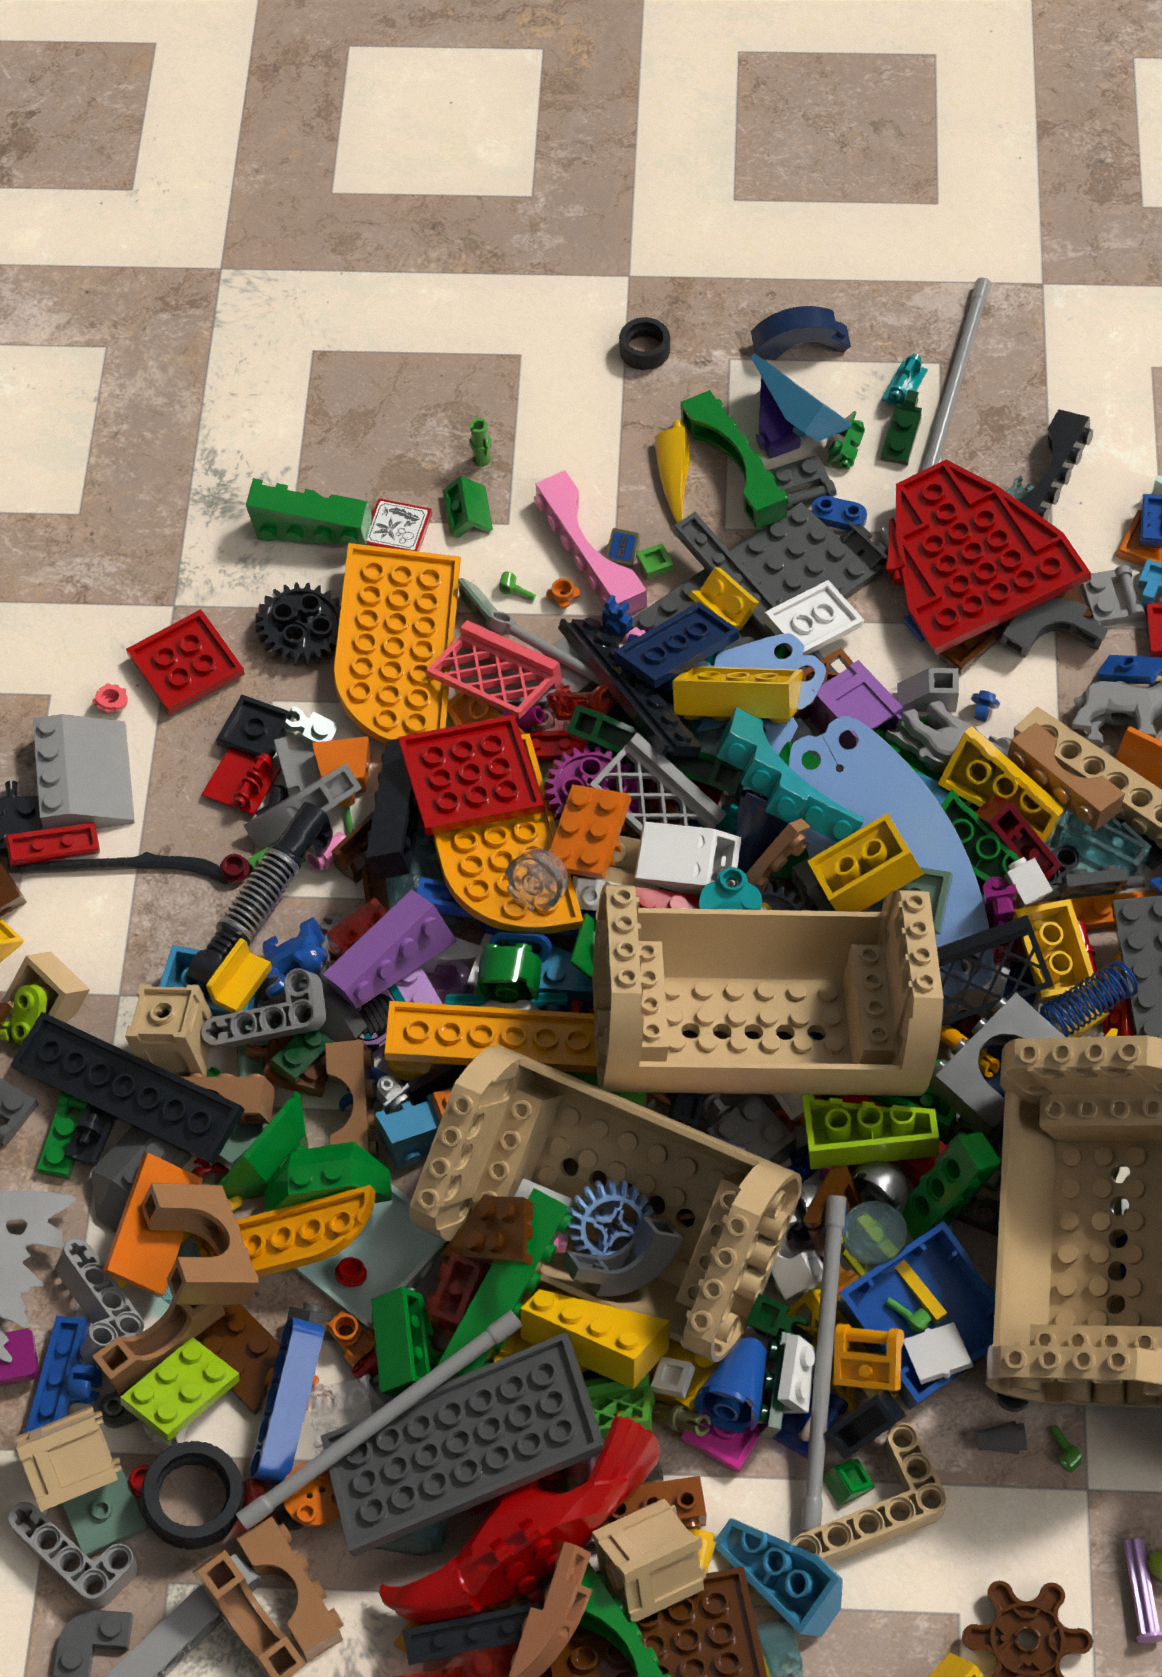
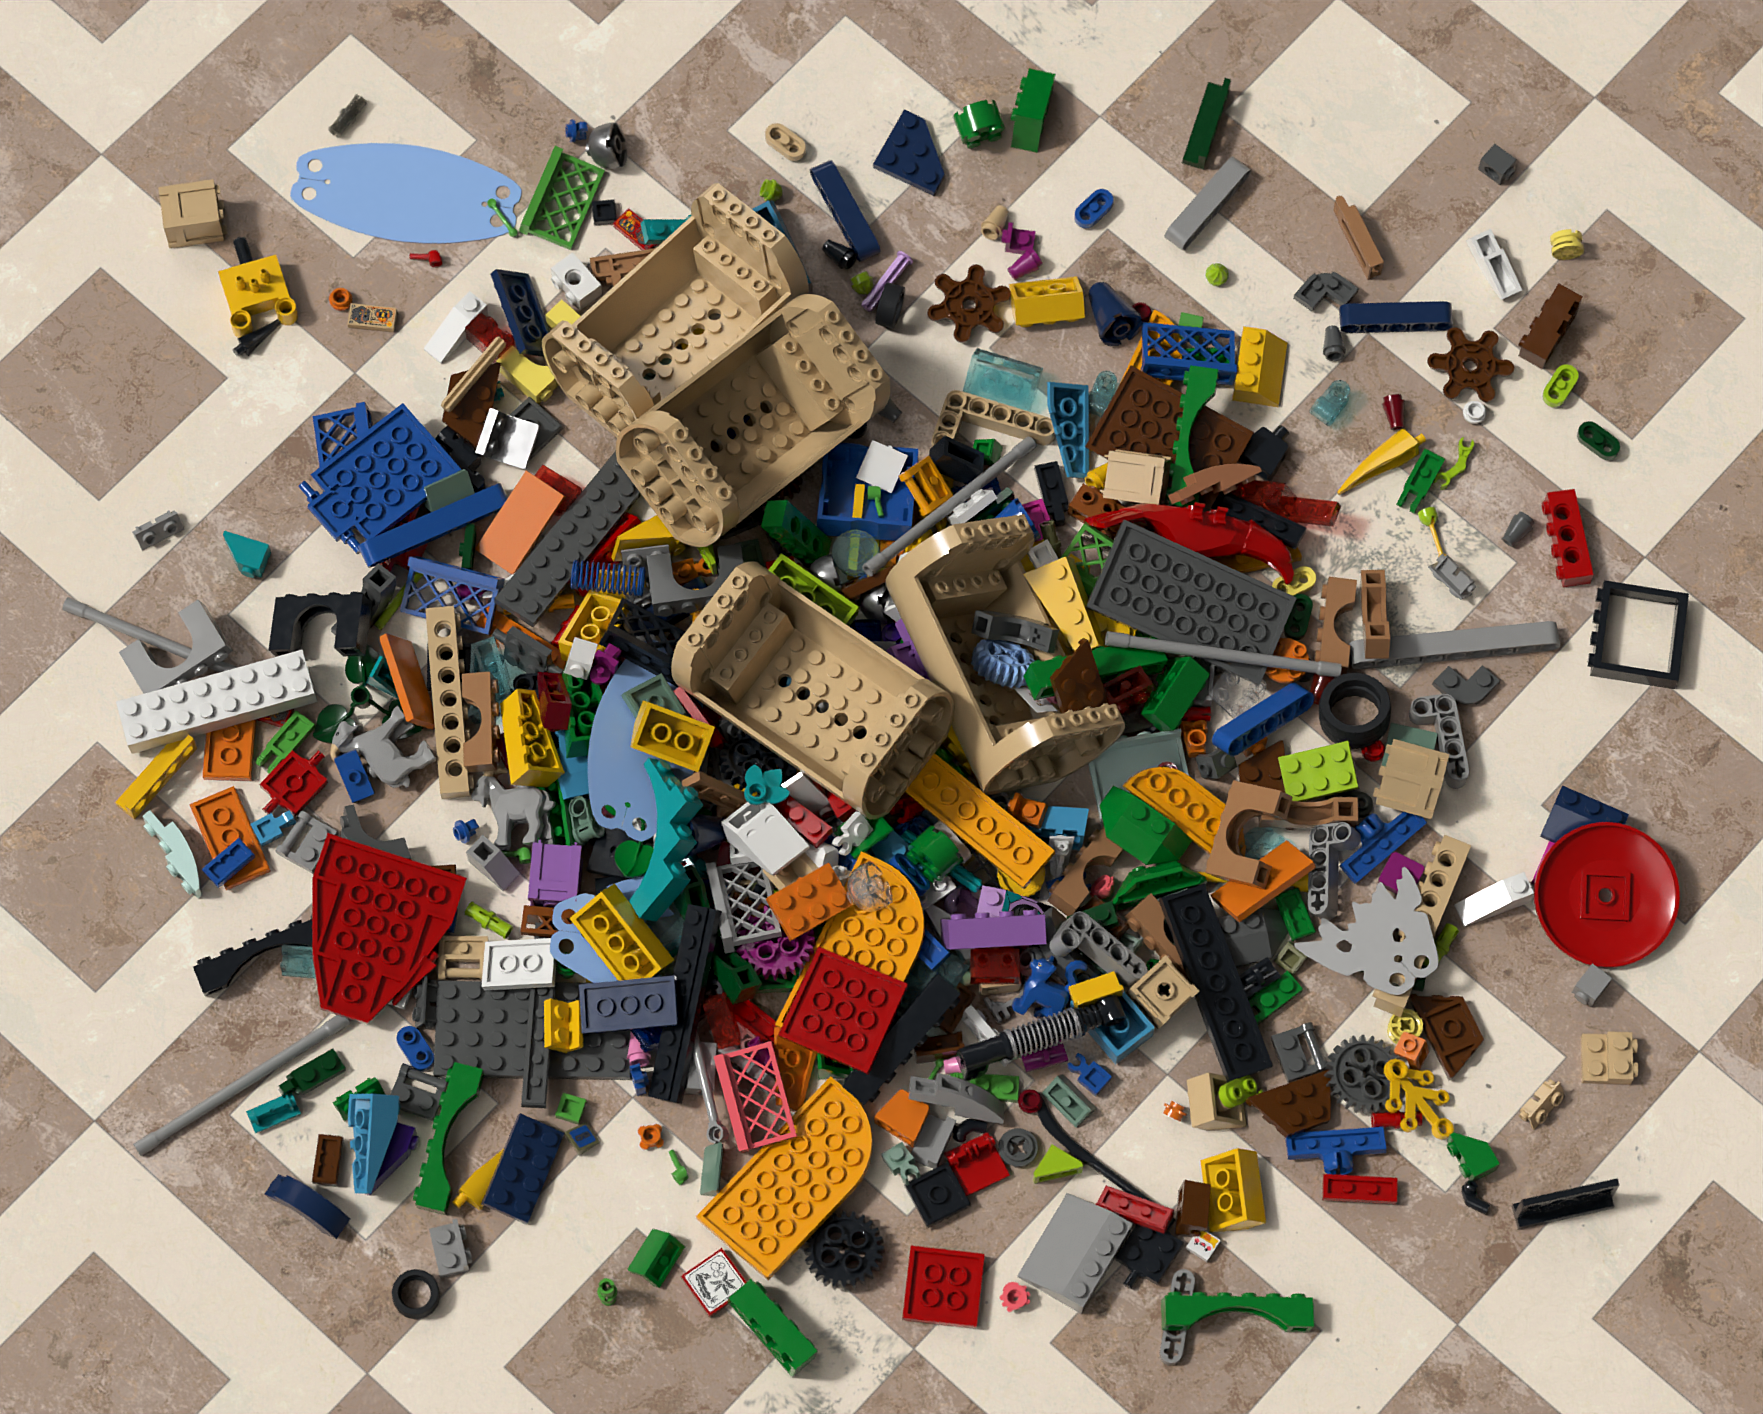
camera: 145 degrees left, 10 degrees up
bright pink arch [534,470,647,615] -> none
none -> reddish brown plate [312,1134,344,1186]
none -> light grey bracket [429,1219,473,1278]
none -> tan plate [438,936,489,981]
none -> lime pin [464,901,513,939]
none -> dark blue plate [481,1113,564,1224]
none -> black tyre [875,282,905,329]
none -> white hinge [962,1005,1013,1067]
none -> clear light blue slope [963,348,1043,412]
none -> dark grey gear [998,1128,1038,1168]
none -> lime slope [1033,1144,1083,1184]
none -> black hinge [1034,461,1068,527]
none -> sand green slope [1042,1074,1096,1128]
none -> blue plate [1067,1053,1112,1097]
none -> coral animal [1090,875,1115,899]
none -> orange plate [1163,1101,1187,1122]
none -> light yellow plate [1272,566,1316,596]
none -> green plate [1274,888,1316,942]
none -> olive slope [1274,940,1308,975]
none -> dark green plate [1283,594,1313,641]

